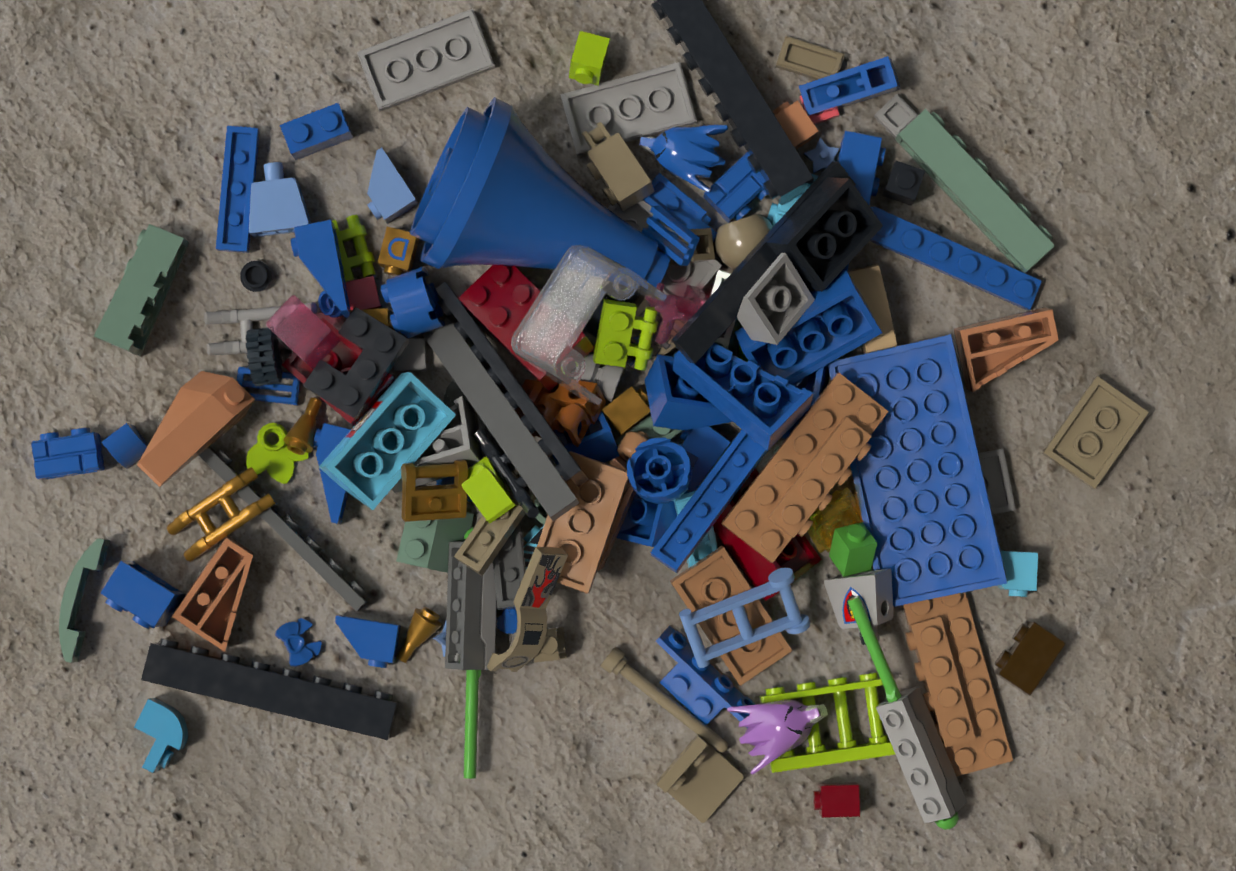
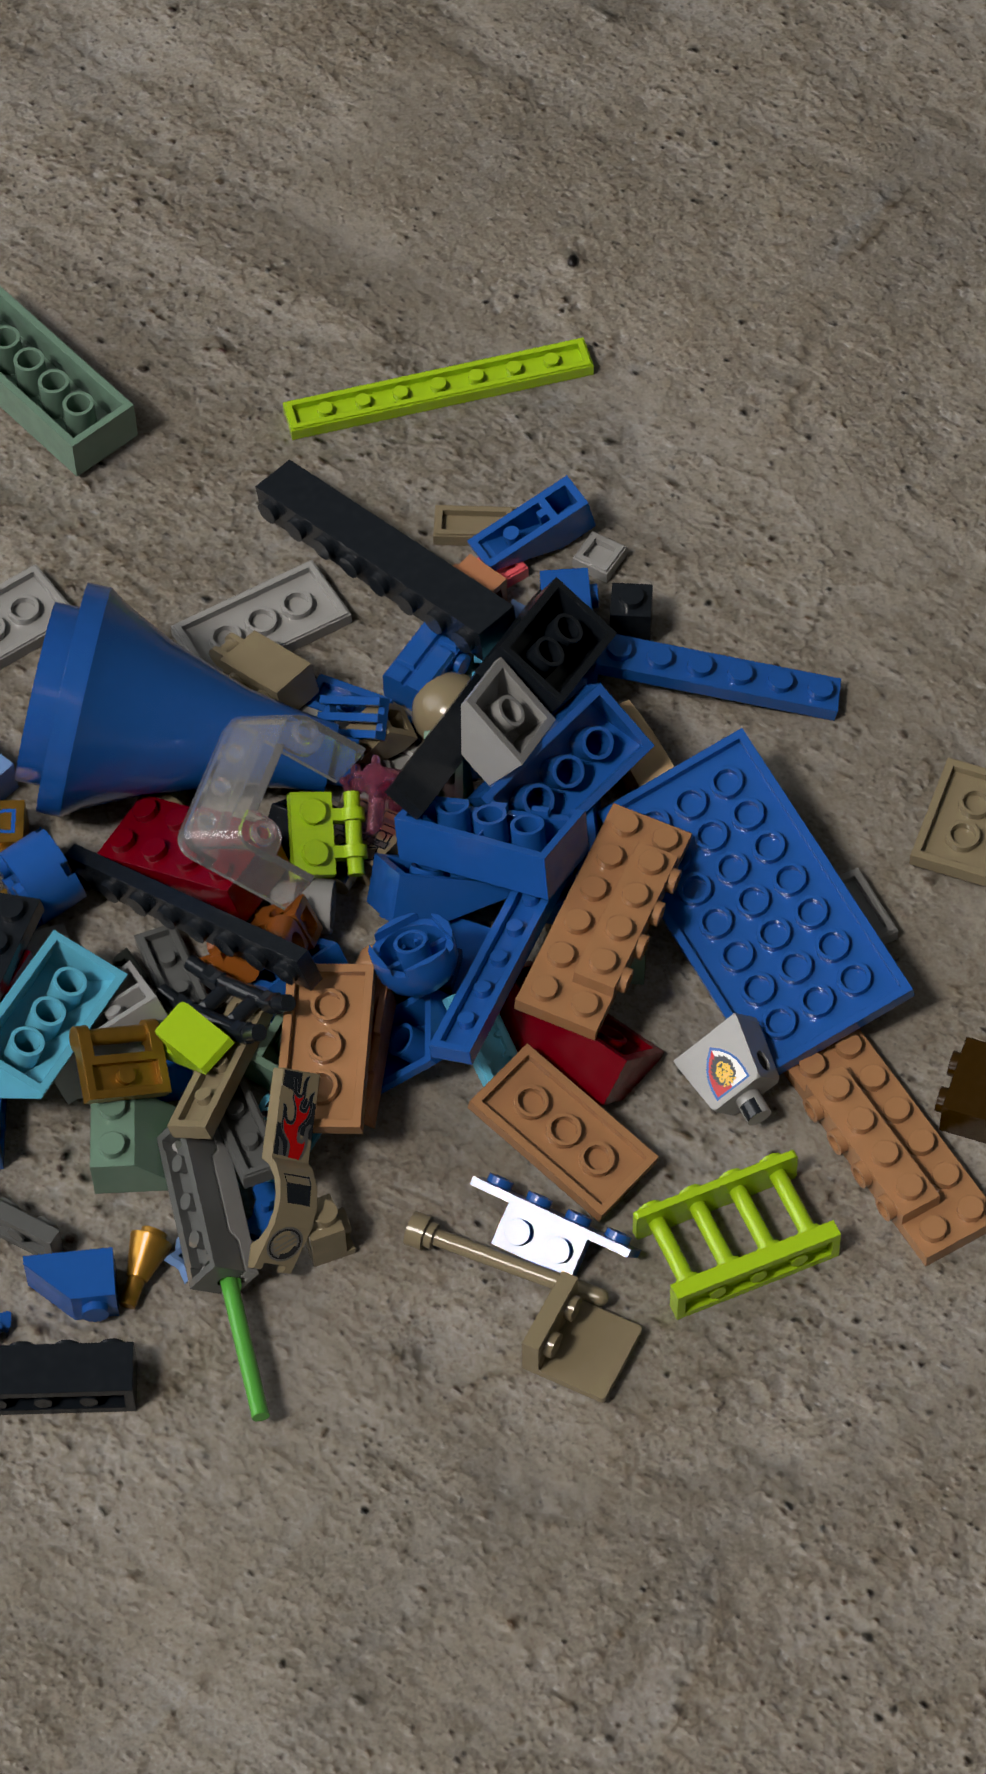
camera: 15 degrees left, 30 degrees down
dark grey tile [422,316,579,521] -> none
lime brick [569,31,610,86] -> none
pearl gold brick [602,386,651,435] -> none
blue piece [639,125,728,193] -> none
medium blue piece [679,568,810,668] -> none
medium lavender piece [727,699,828,775] -> none
clear yellow piece [807,487,863,553] -> none
dark red brick [813,782,860,818] -> none
bright green brick [829,522,877,577] -> none
piece [847,596,967,830] -> none
sand green brick [895,109,1055,273] -> none
nougat wedge [954,307,1059,392] -> none
medium azure slope [997,551,1038,597] -> none

